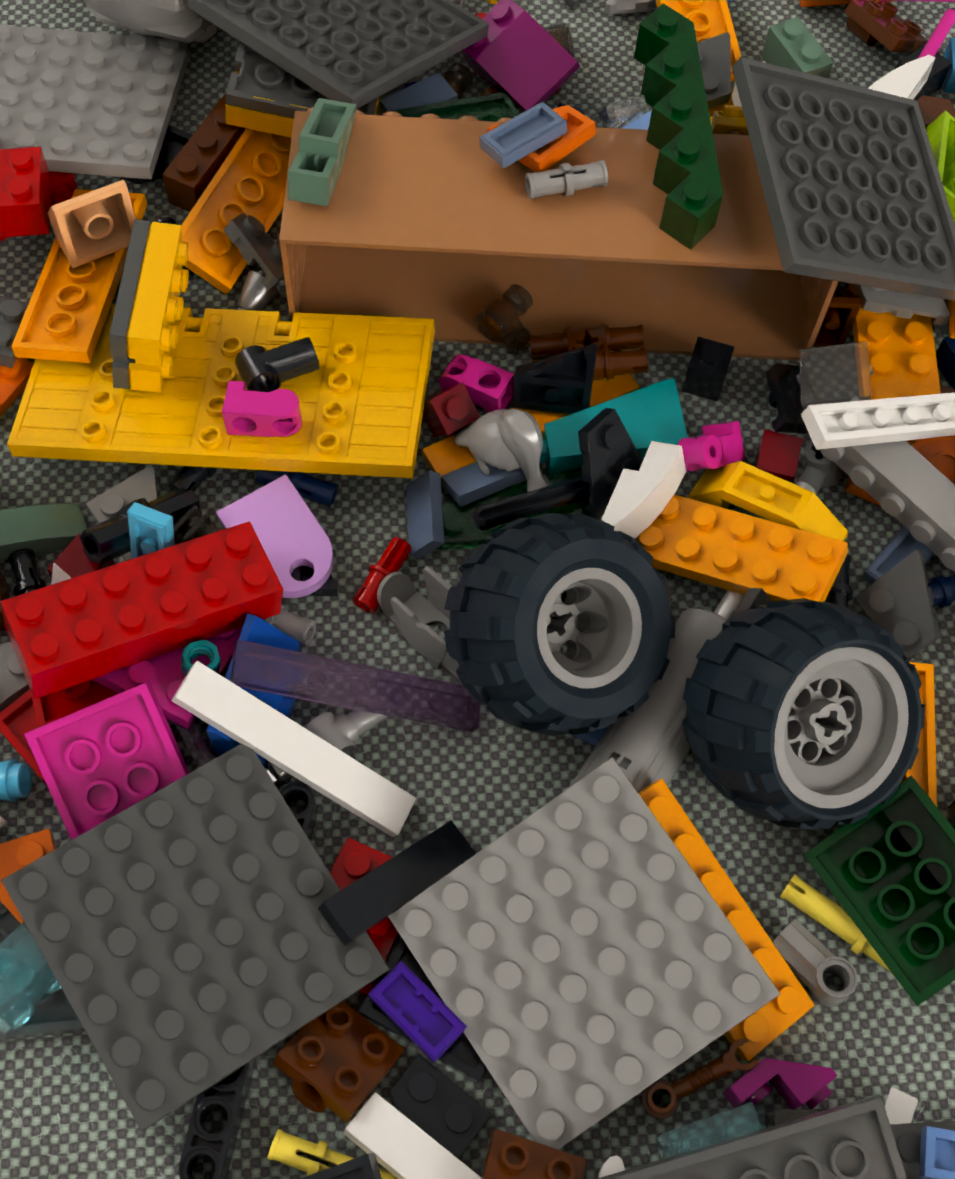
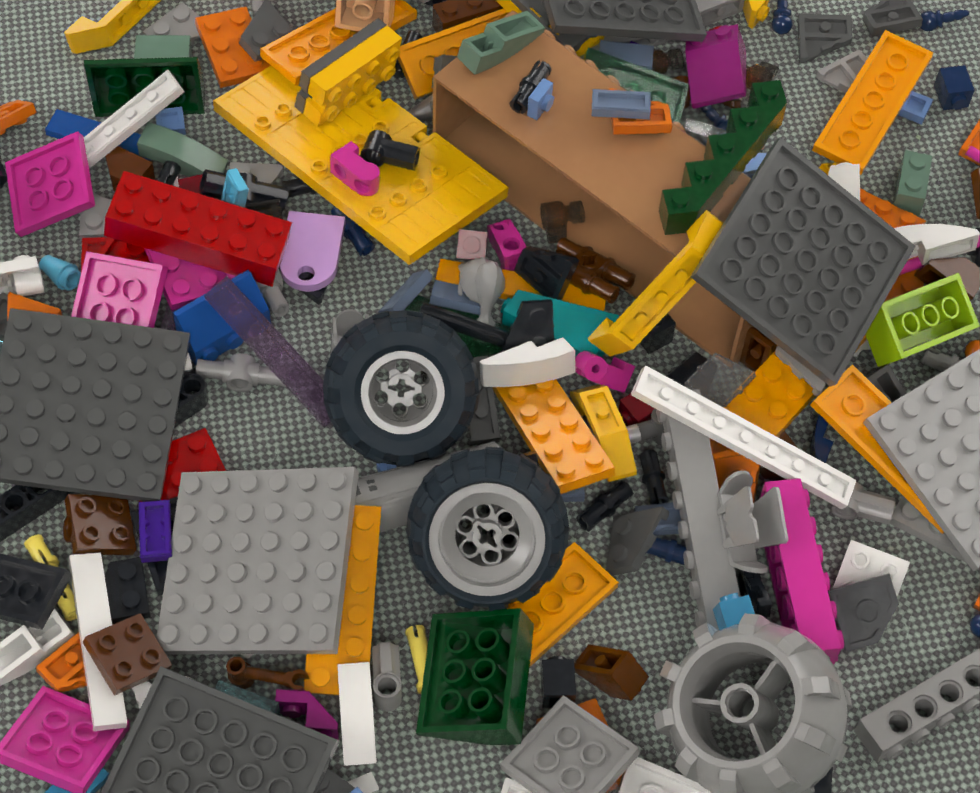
camera: 40 degrees right, 5 degrees down
white tile [171,661,416,838] -> none
teal axle [181,639,221,676] -> none
black tile [318,820,477,946] -> none
red axle [352,537,411,614] -> none
light grey pin [525,160,608,199] -> none
dark grey wing [697,32,731,109] -> none
none -> white slope [337,662,377,766]
none -> black pin [509,60,552,114]
none -> medium blue plate [527,78,555,120]
none -> yellow slope [588,210,723,357]
none -> black axle [639,449,669,505]

